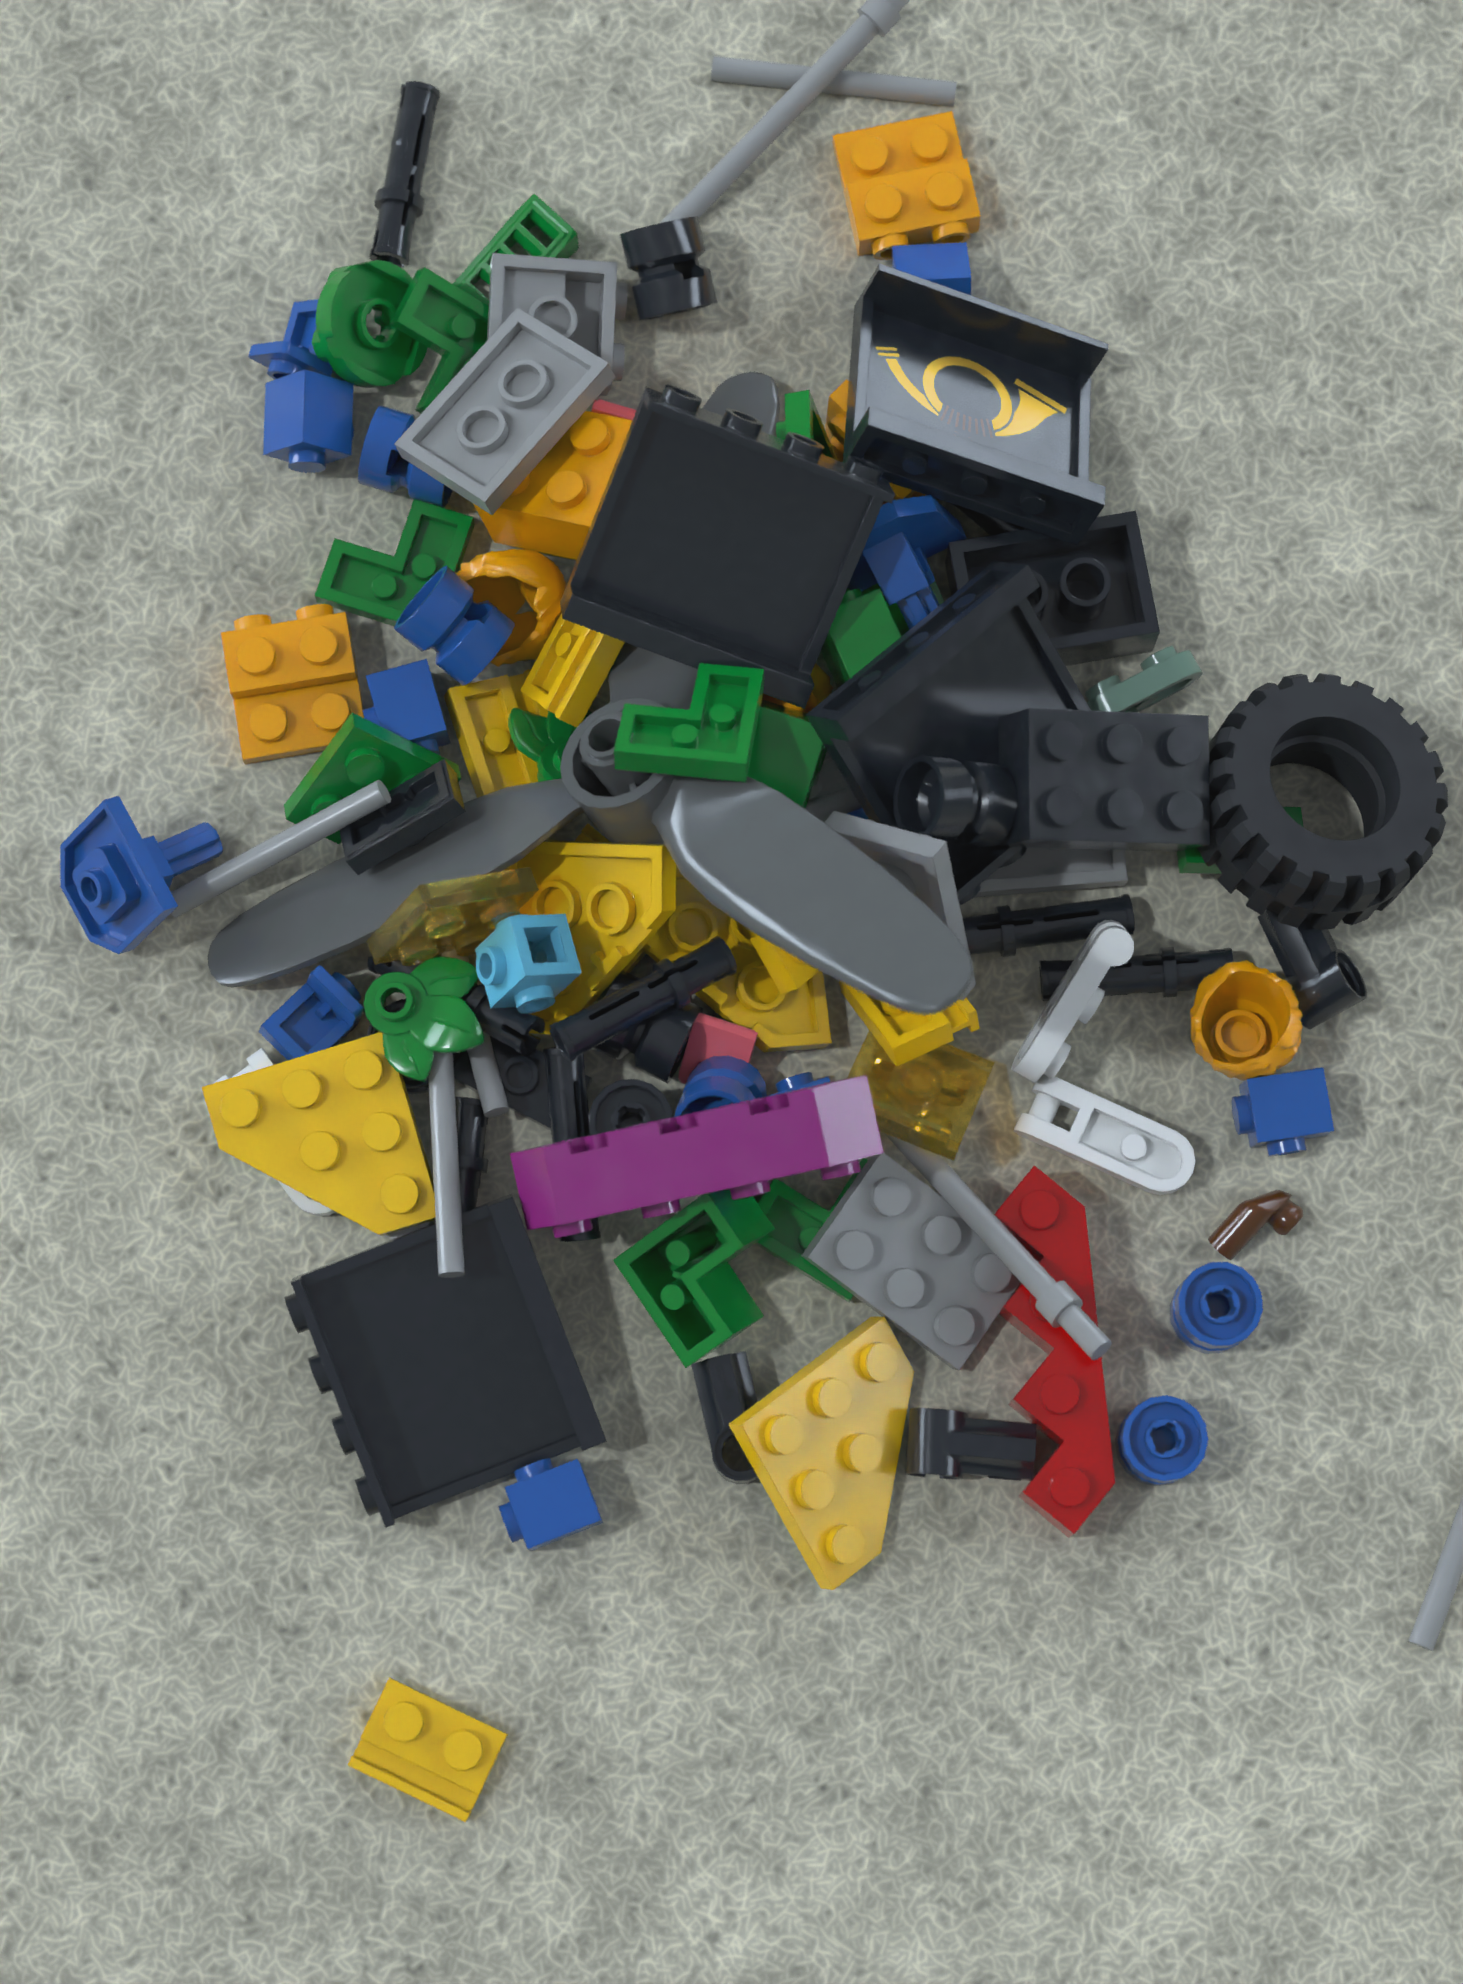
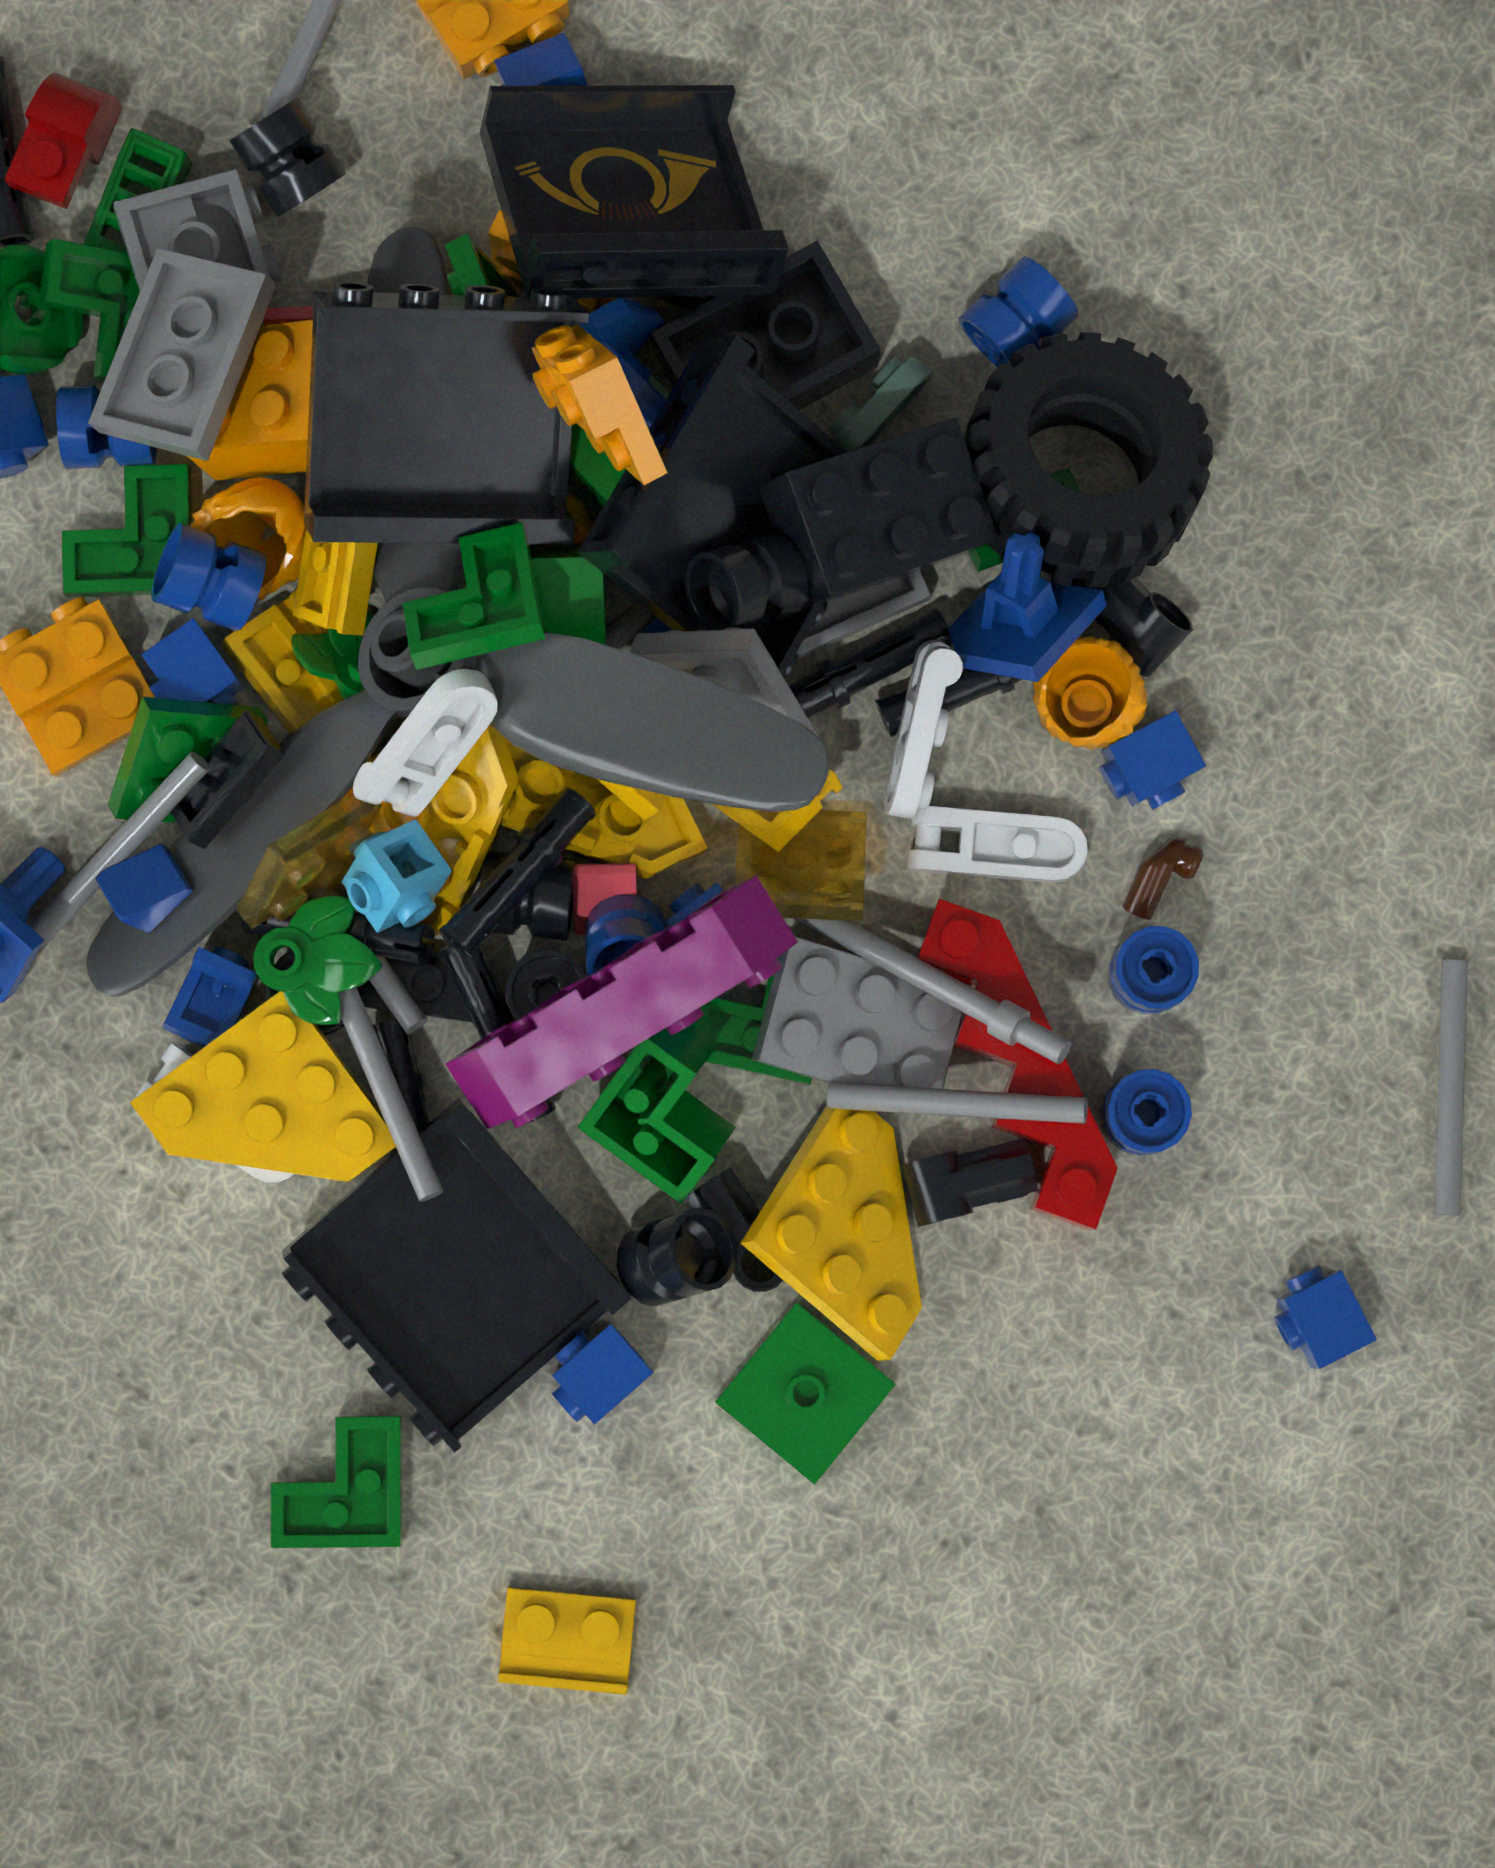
camera: 25 degrees left, 5 degrees up
none -> red brick [4,73,123,209]
none -> blue slope [95,844,193,933]
none -> green plate [271,1416,402,1548]
none -> white plate [353,669,497,817]
none -> light orange plate [532,325,667,485]
none -> black wheel [616,1207,737,1307]
none -> green plate [715,1302,896,1485]
none -> light grey bar [827,1082,1088,1124]
none -> blue piece [948,532,1107,682]
none -> blue wheel [958,256,1079,368]
none -> blue brick [1274,1265,1377,1369]

